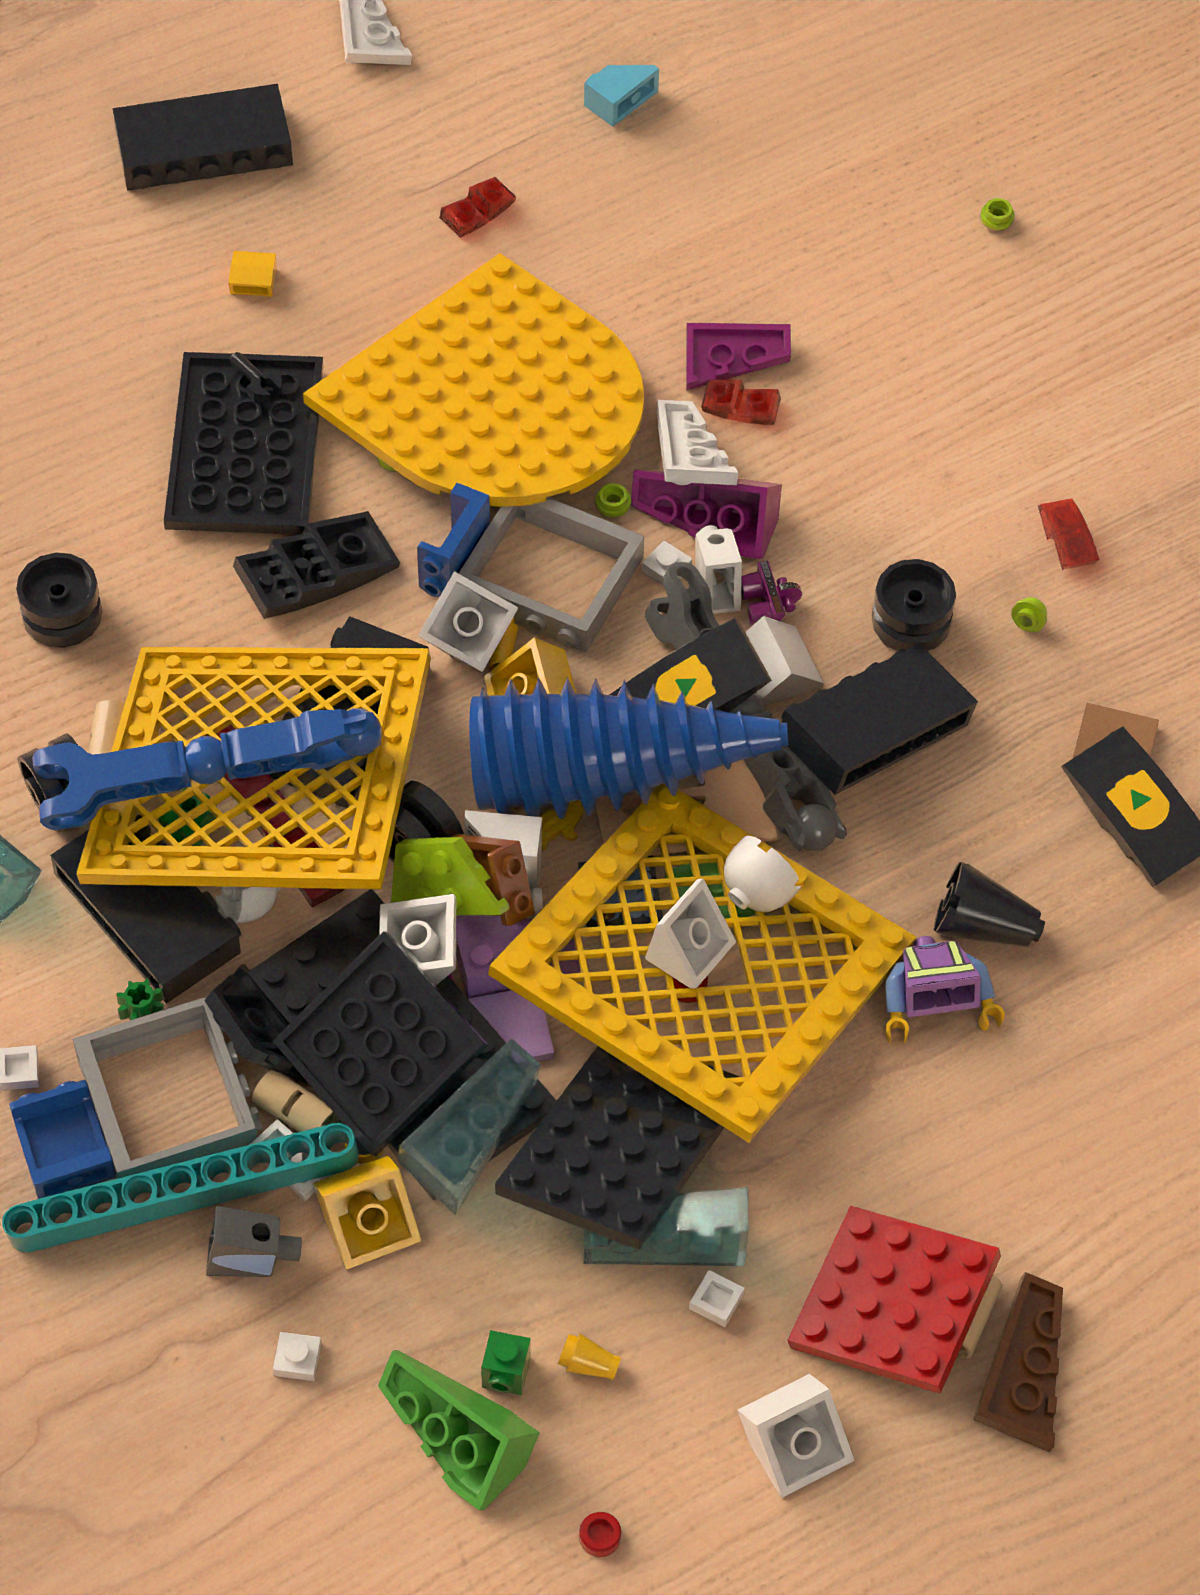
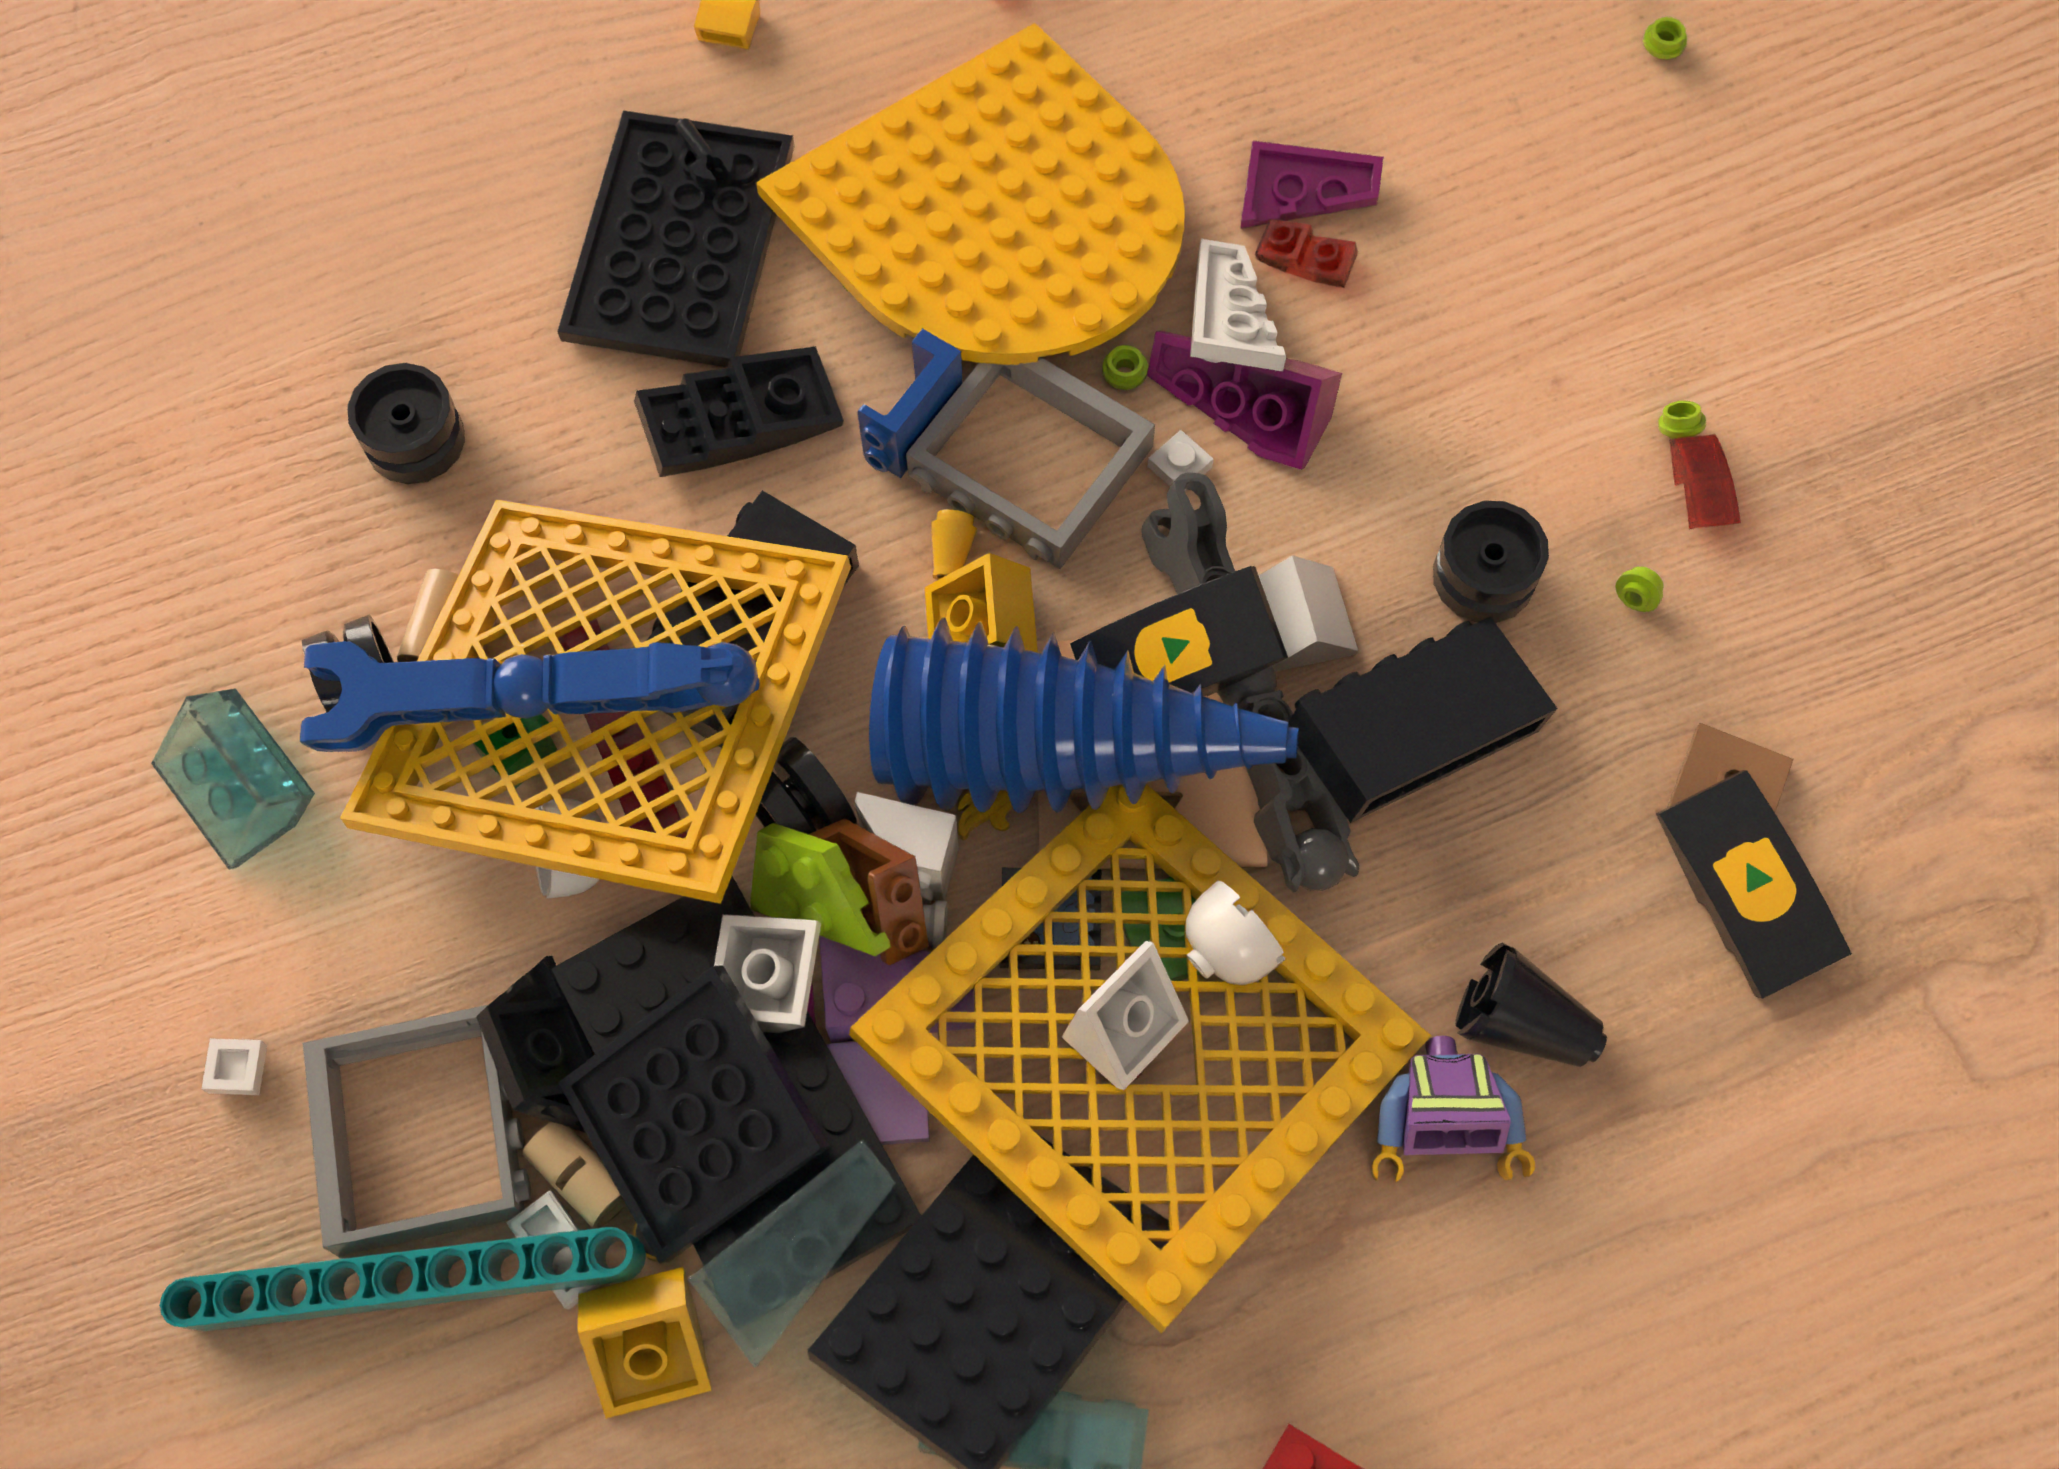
camera: 10 degrees right, 10 degrees up
blue panel [9,1080,116,1199] -> none
black brick [50,814,242,1004] -> none
green gear [116,979,164,1021] -> none
dark grey torso [206,1206,302,1277] -> none
white slope [418,571,518,672] -> none
white torso [695,525,742,614] -> none
magenta hips [741,560,802,627] -> none
none -> lime plate [1658,401,1706,441]

